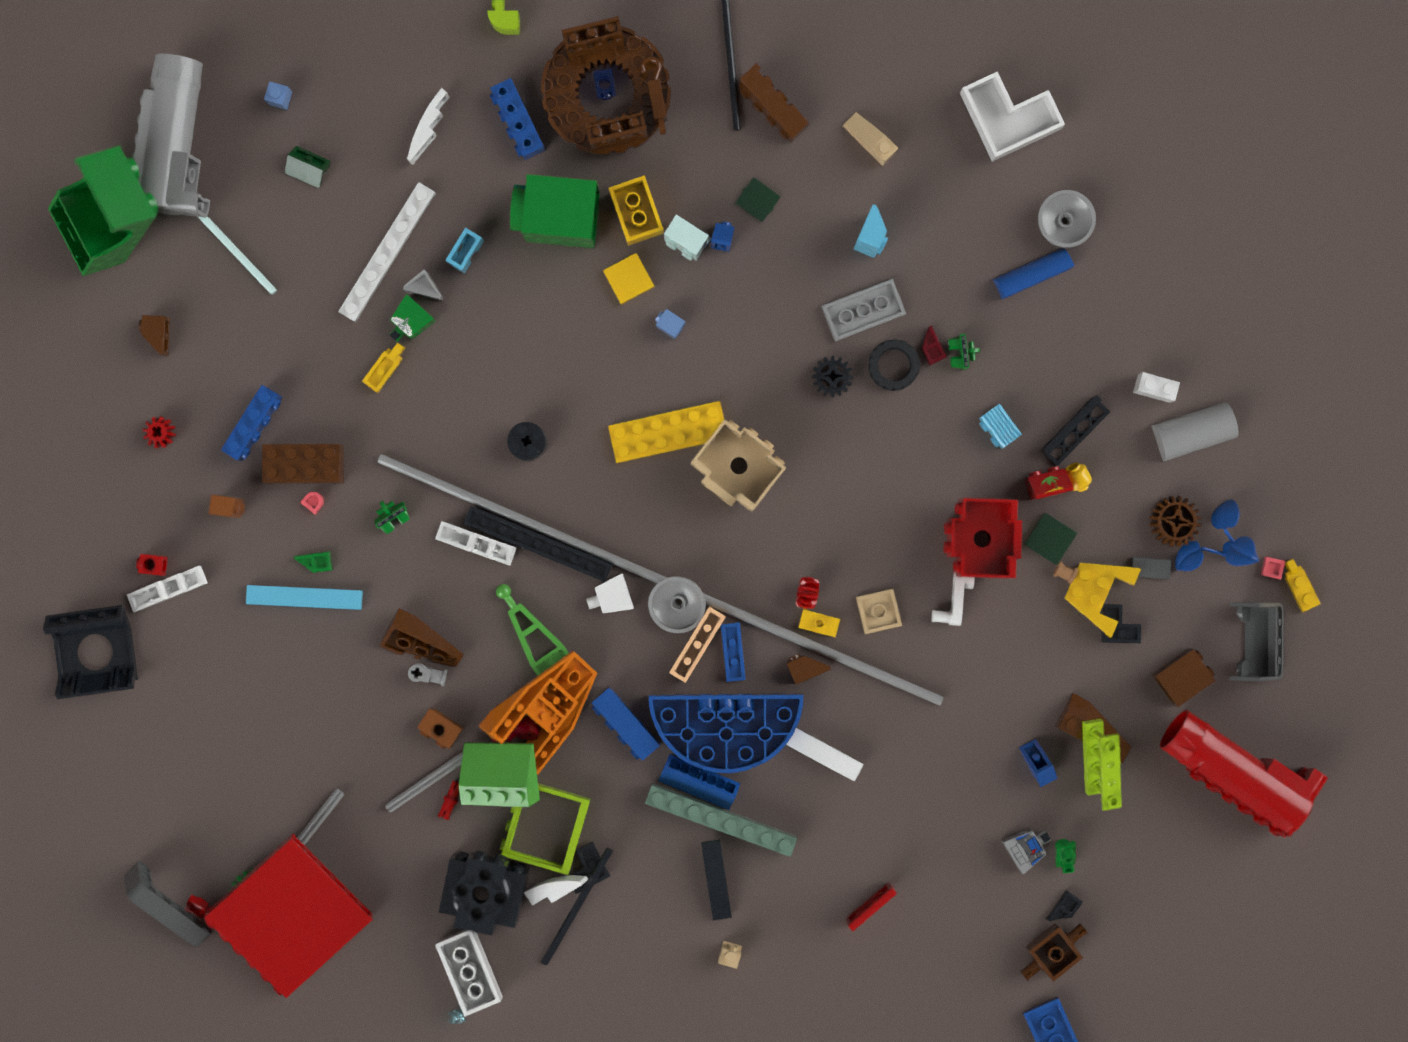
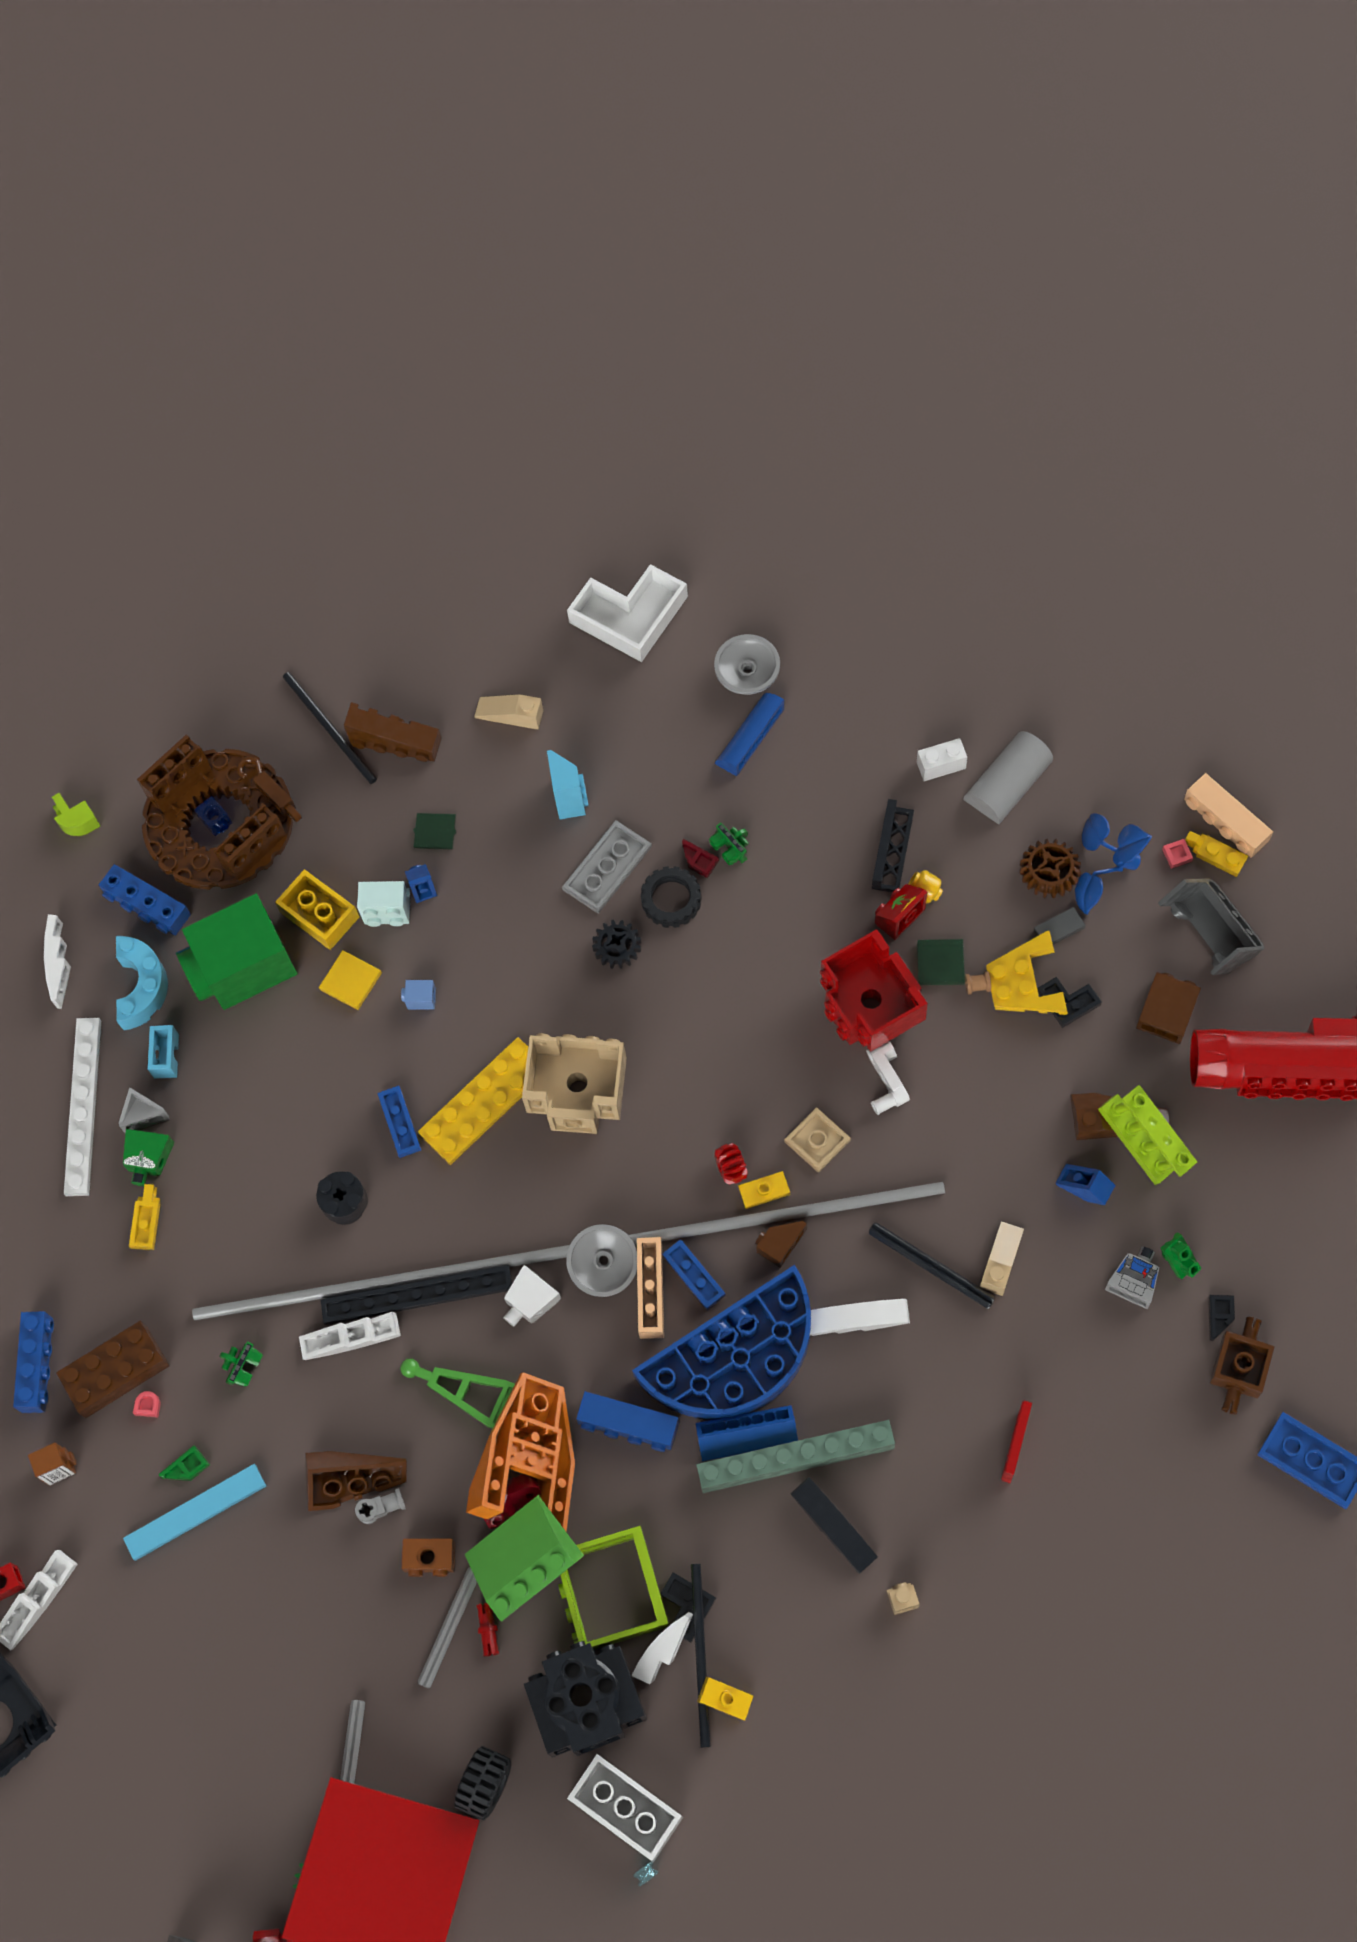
camera: 25 degrees left, 20 degrees down
medium azure brick [979,403,1022,449] -> none
none -> medium azure brick [116,936,168,1030]
none -> blue plate [377,1086,421,1158]
none -> black tyre [455,1746,511,1821]
none -> yellow plate [697,1677,753,1721]
none -> black axle [869,1223,995,1309]
none -> tan slope [980,1221,1024,1296]
none -> light nougat brick [1184,773,1273,858]

